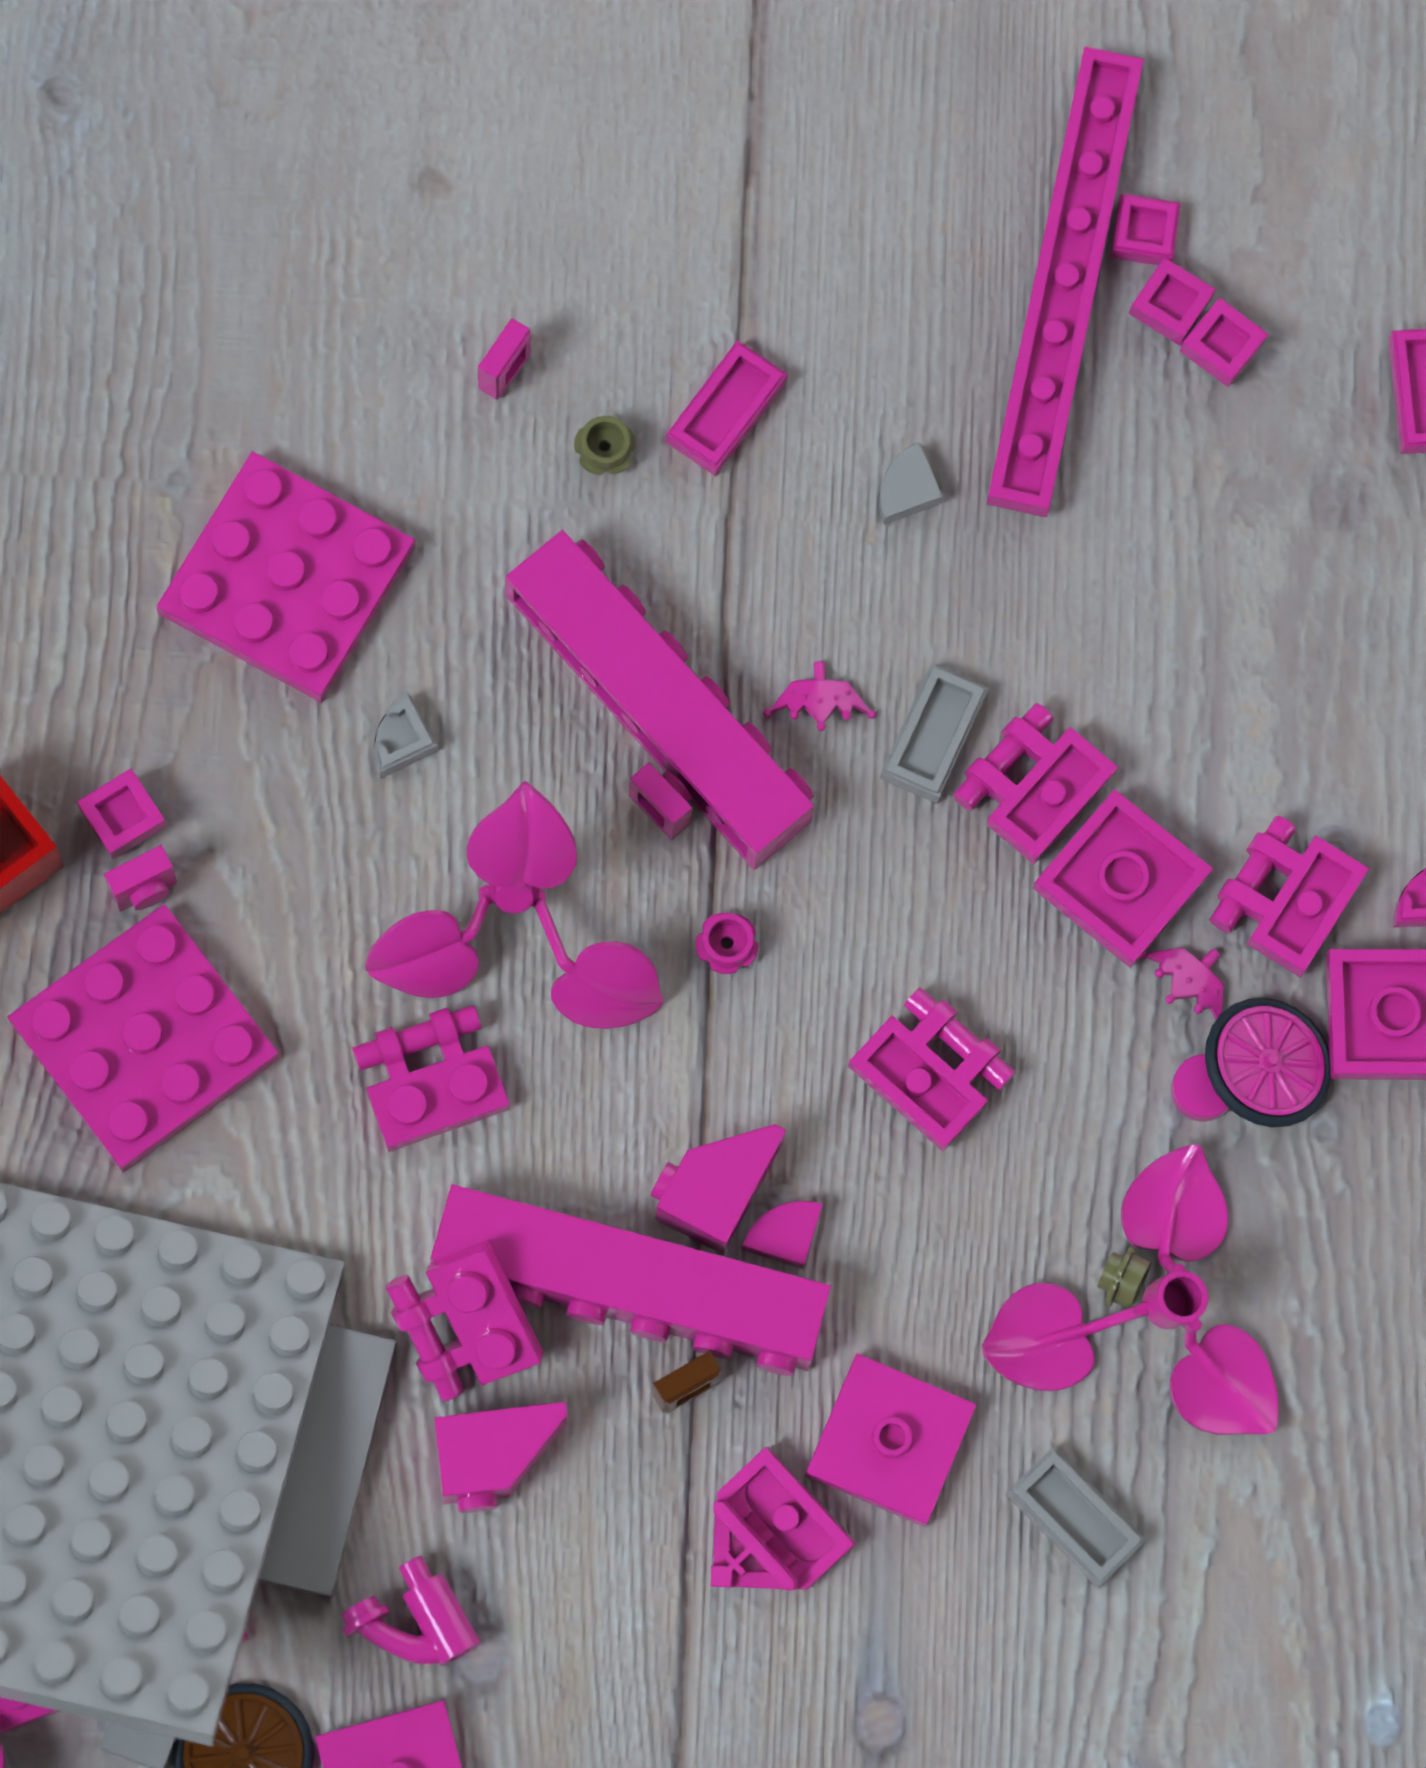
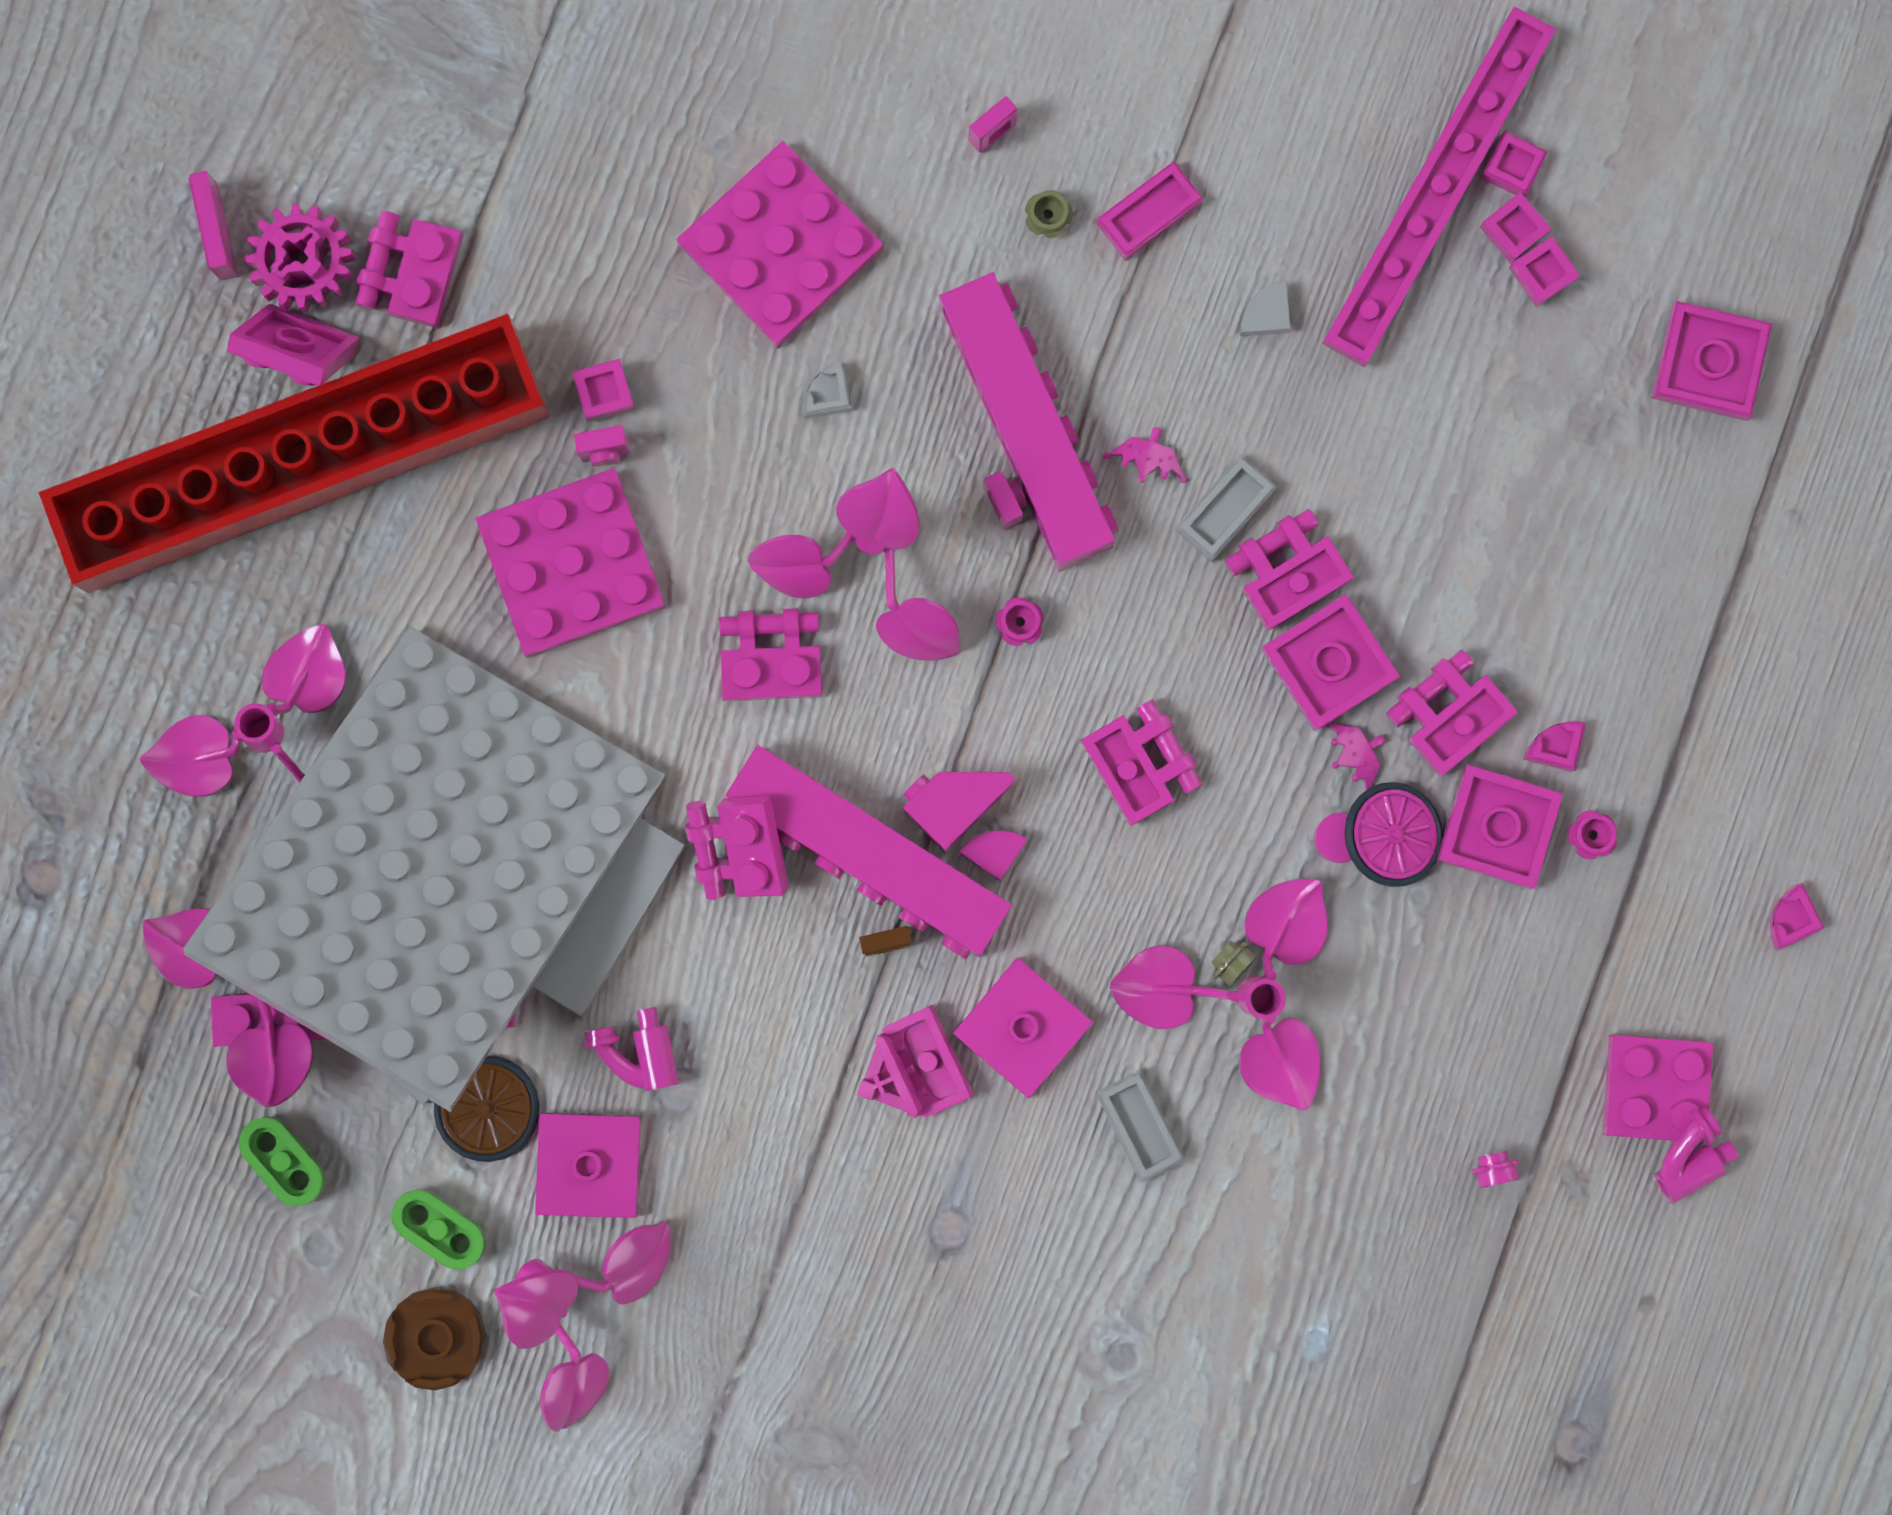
camera: 25 degrees right, 10 degrees up
dark pink slope [434,1402,567,1513] -> none

